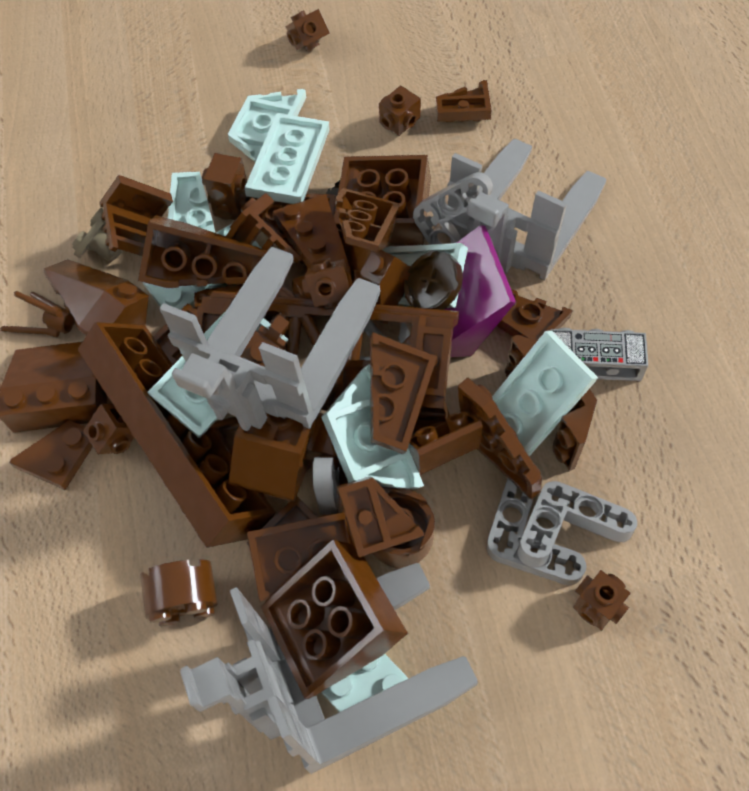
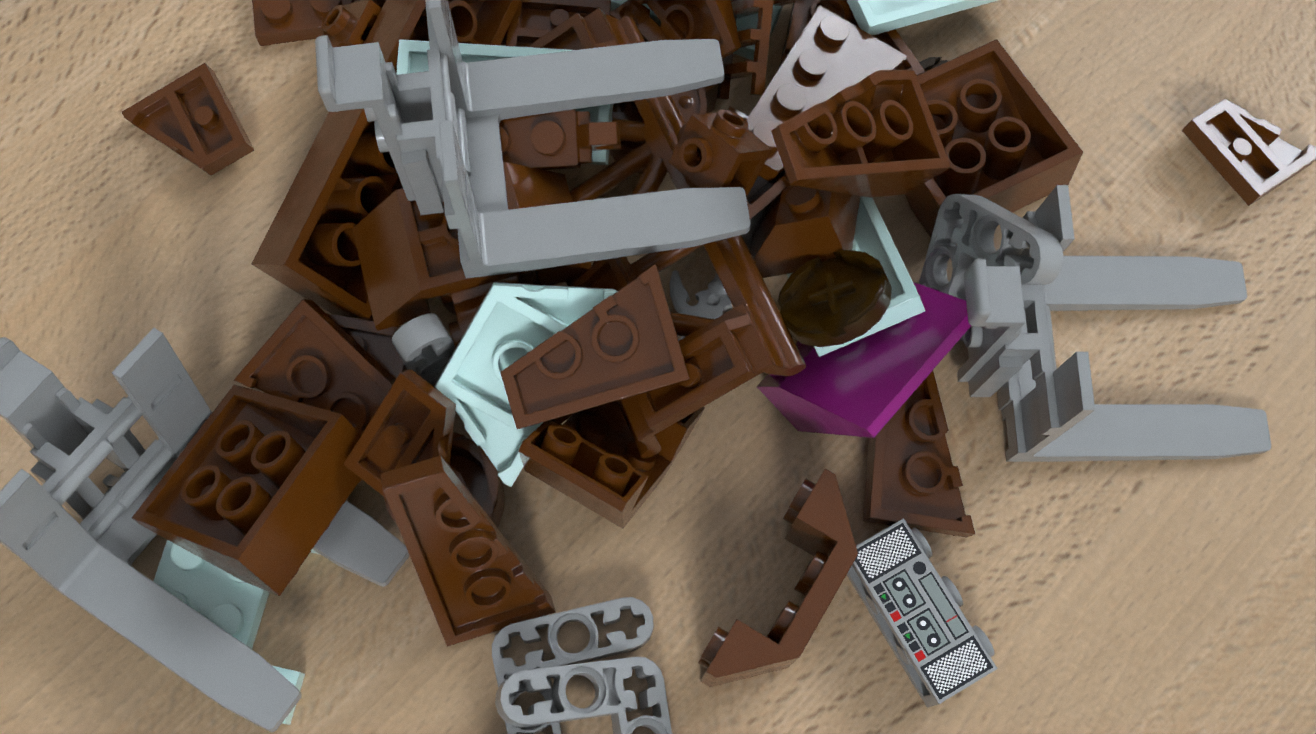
camera: 50 degrees right, 10 degrees up
reddish brown brick [140,559,218,626] -> none
reddish brown brick [379,85,421,136] -> none
reddish brown plate [458,377,542,500] -> none
light aqua plate [492,331,598,456] -> none
none -> reddish brown wing [122,63,254,176]
none -> reddish brown wing [380,455,555,647]

